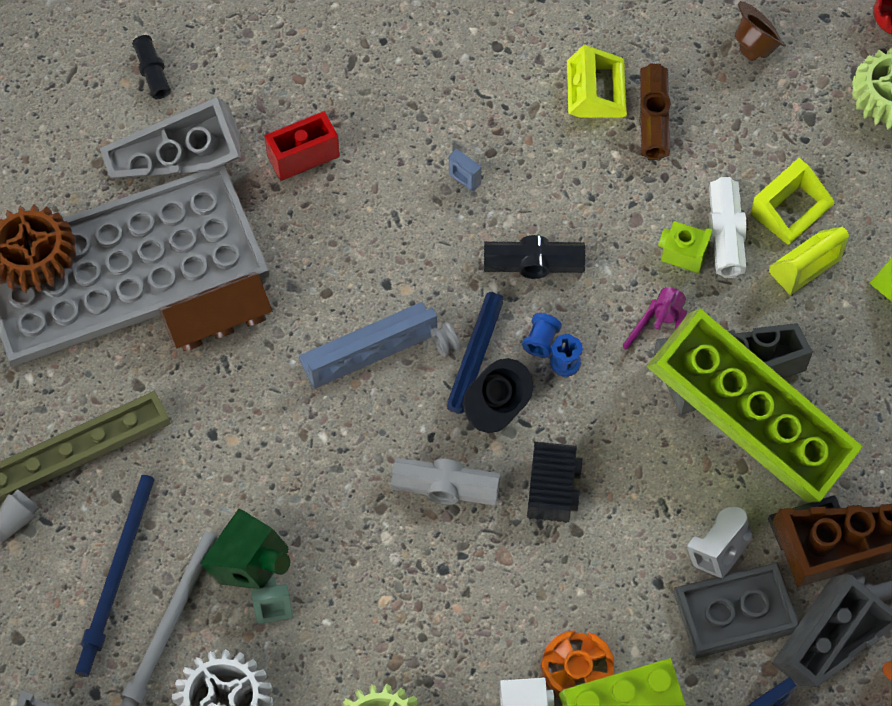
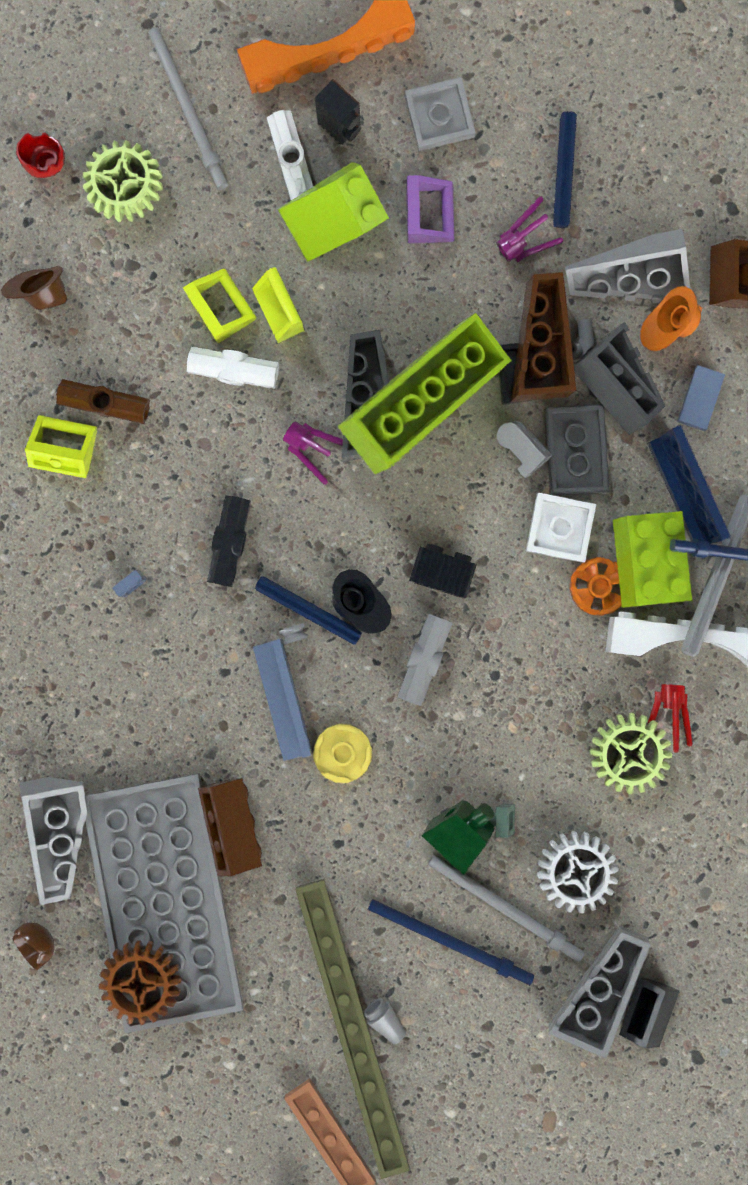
camera: 80 degrees left, 25 degrees up
red brick [264,111,340,181] -> none
blue bush [522,313,562,358] -> none
blue bush [550,334,583,377] -> none
lime brick [658,221,713,274] -> none
none -> reddish brown hair [12,922,55,970]
none -> light yellow tile [313,724,372,783]
none -> white plate [526,493,596,563]

